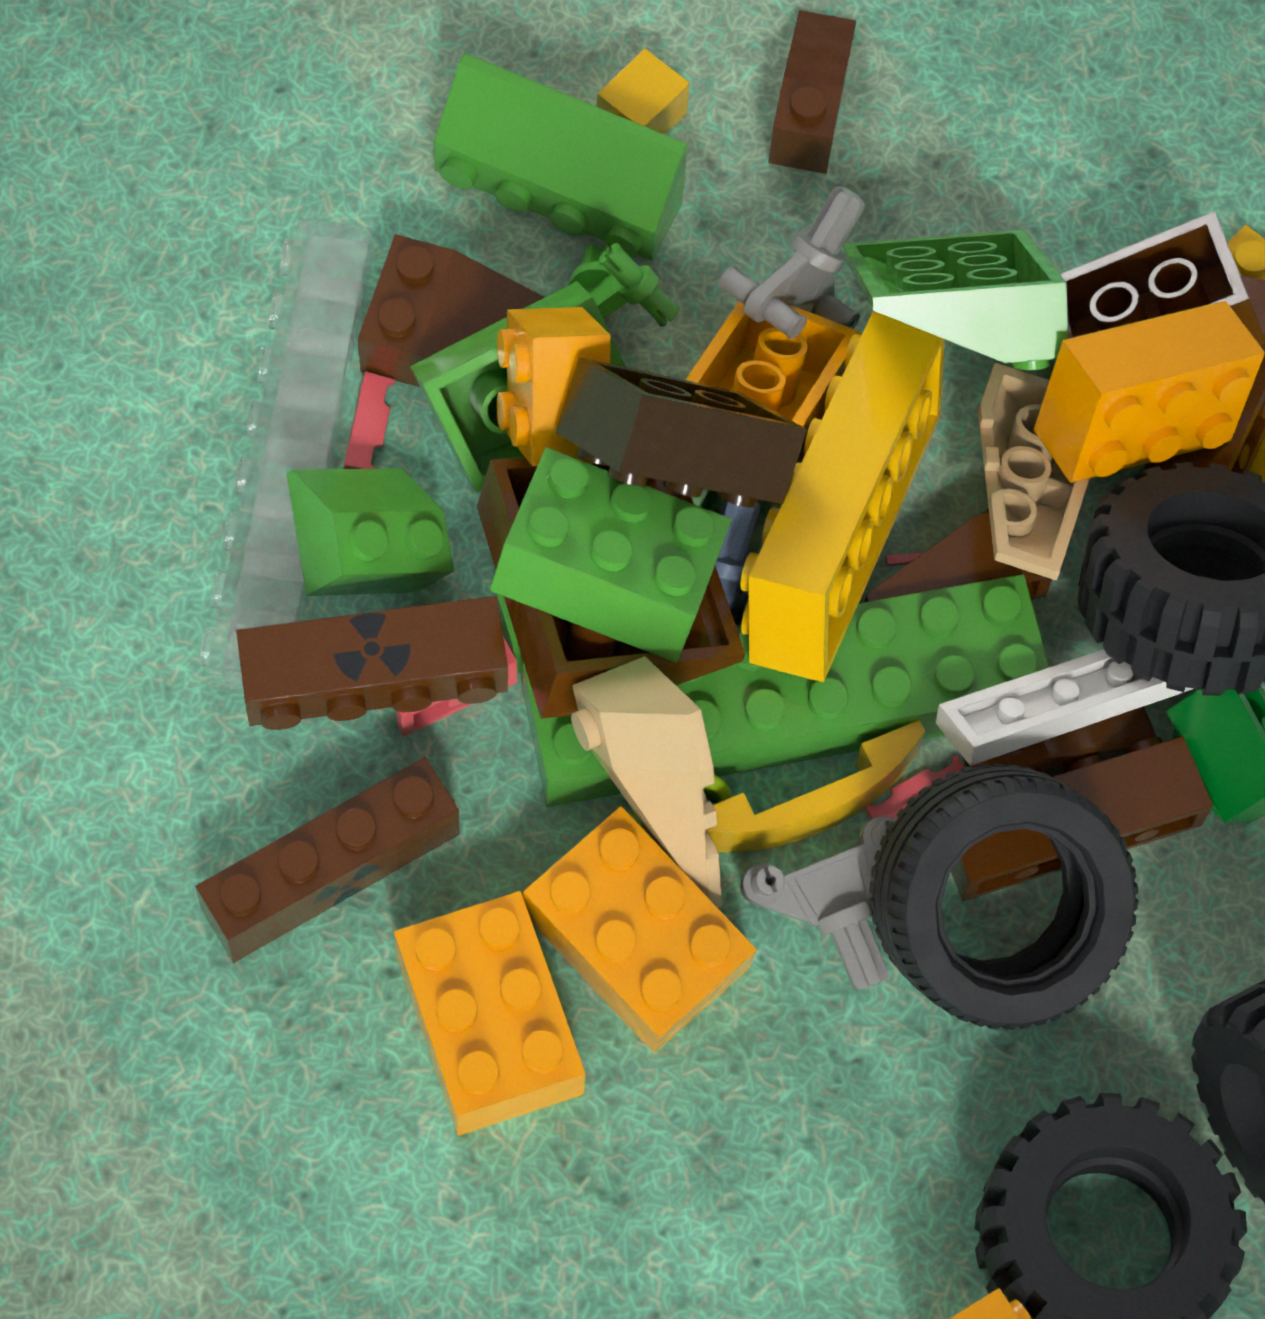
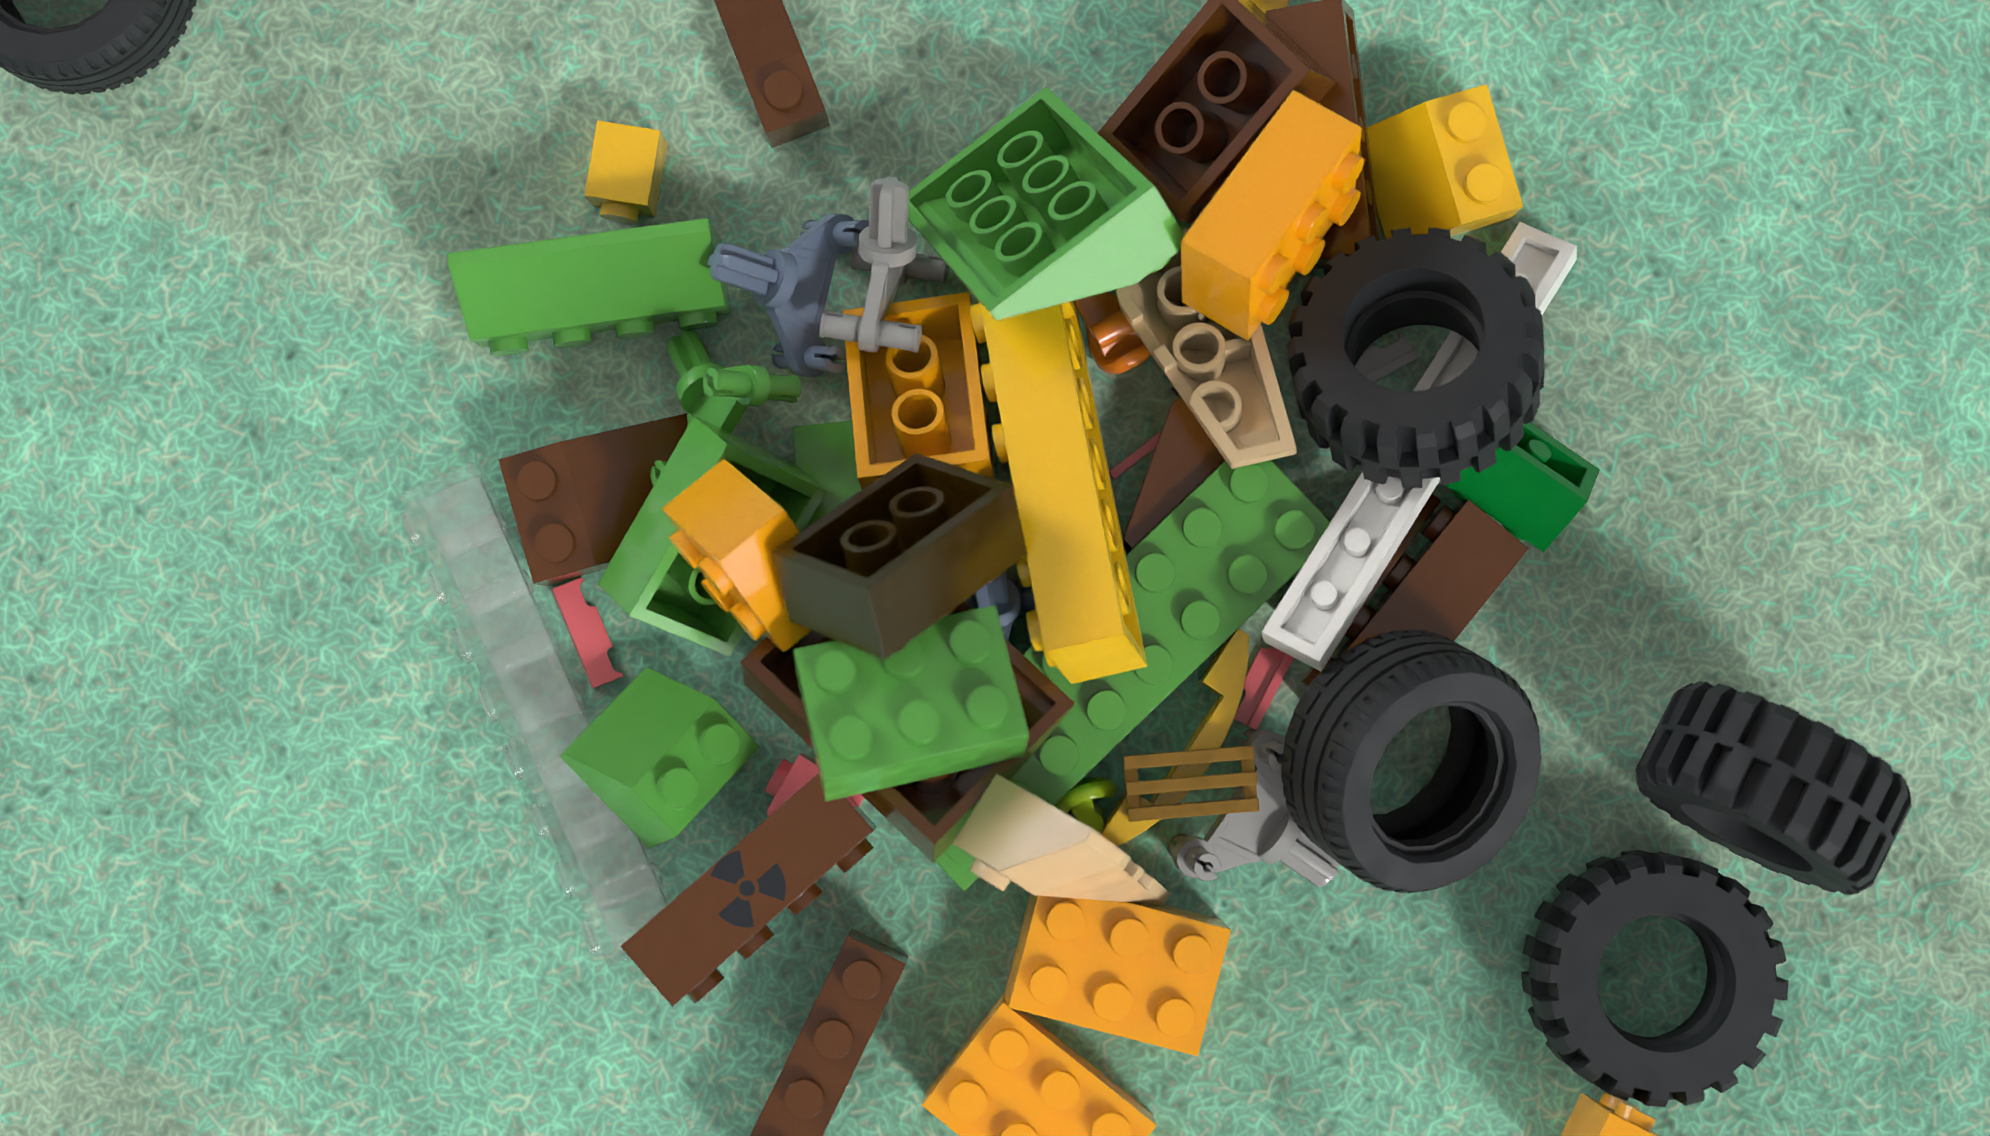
camera: 25 degrees left, 20 degrees up
none -> sand blue axle [707,214,869,377]
none -> orange piece [1074,291,1151,374]
none -> pearl gold tile [1123,745,1260,822]

